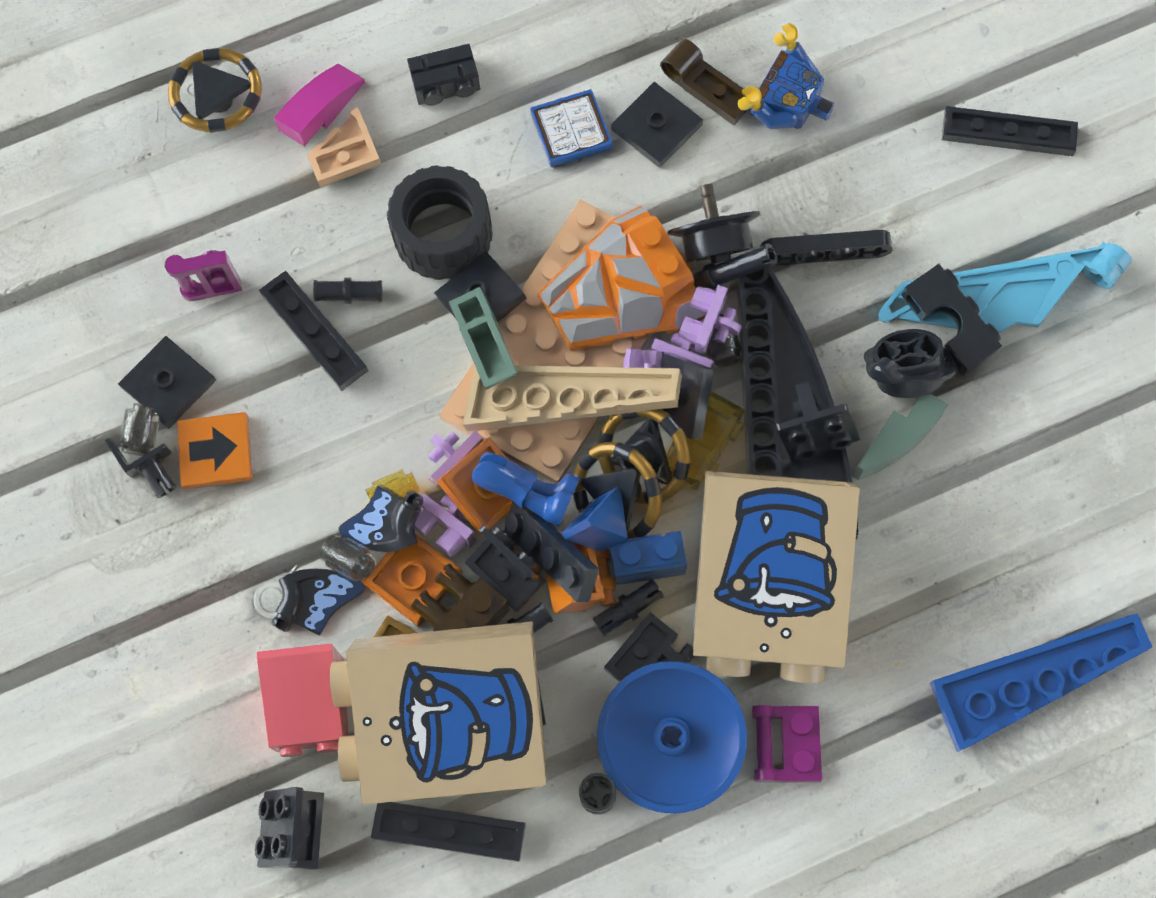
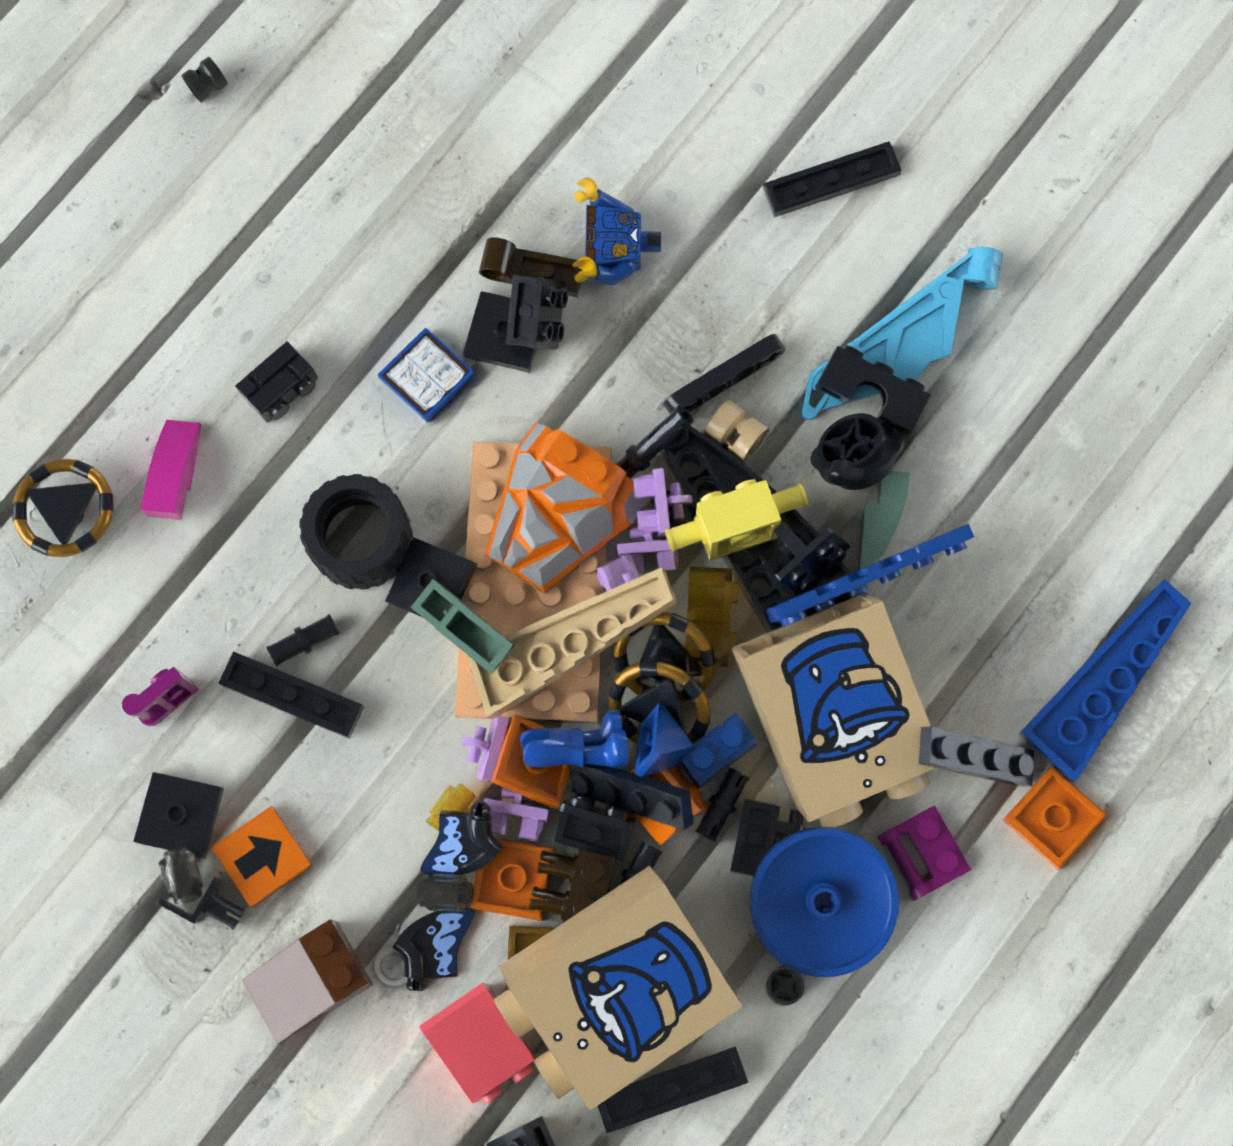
camera: 25 degrees left, 5 degrees up
light nougat wing [307,107,381,187] -> none
black plate [661,353,714,439] -> none
black piece [667,183,761,264] -> none
none -> slope [242,919,374,1044]
none -> black bracket [506,275,568,349]
none -> light yellow brick [664,479,808,561]
none -> tan wheel [703,400,769,464]
none -> blue wing [765,524,974,626]
none -> plate [919,726,1034,787]
none -> orange tile [1002,766,1107,870]

